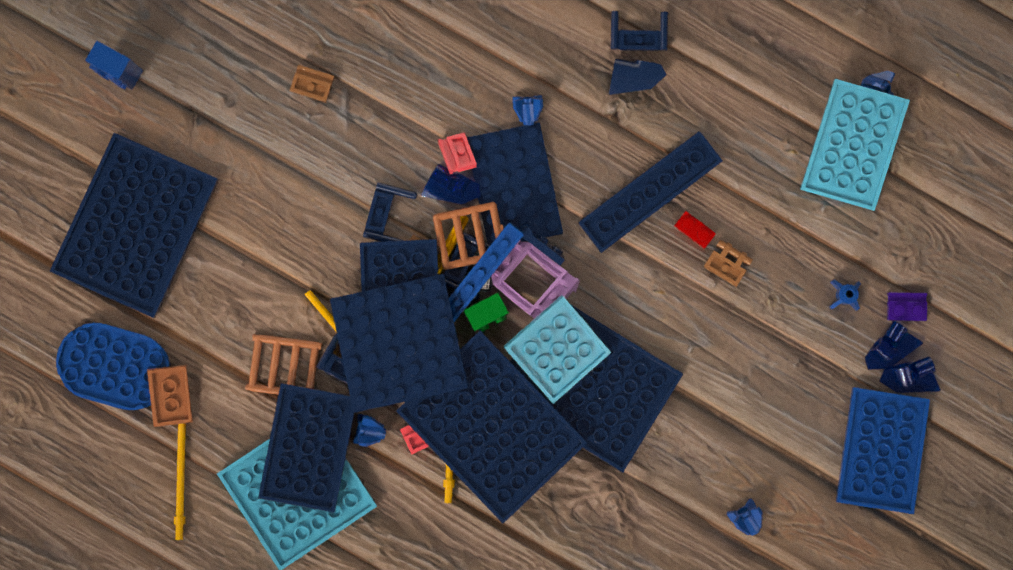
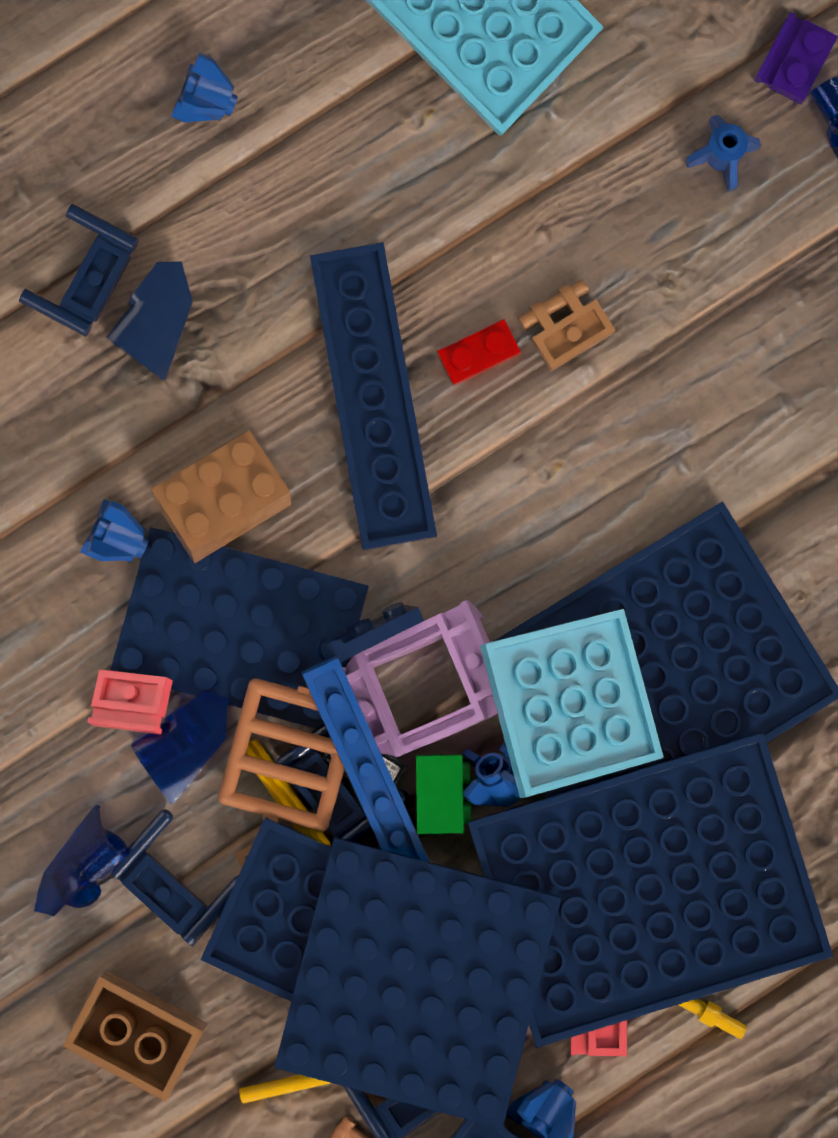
camera: 65 degrees left, 0 degrees up
none -> clear blue panel [34,805,130,916]
none -> medium nougat brick [62,970,208,1102]
none -> medium nougat brick [151,430,291,564]
none -> blue brick [171,53,238,122]
none -> blue brick [462,742,521,807]

